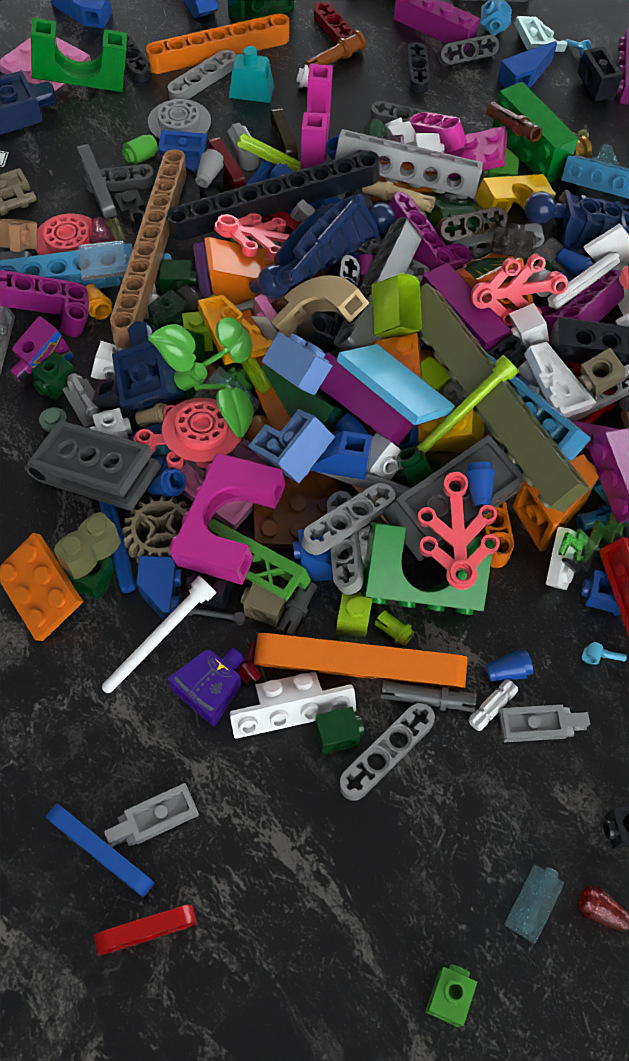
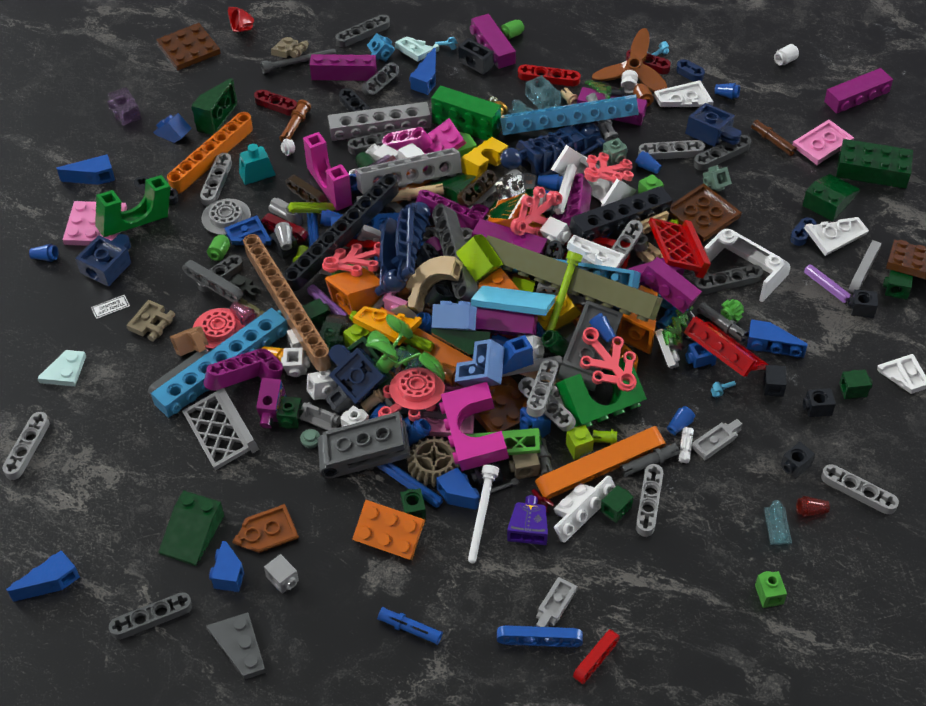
camera: 30 degrees left, 10 degrees down
olive brick [54,512,121,580] -> none
clear piece [77,240,128,281] -> none
reddish brown pin [486,102,542,142] -> none
dark tan brick [579,348,626,397] -> none
none -> white brick [281,347,310,377]
none -> light grey brick [328,102,431,141]

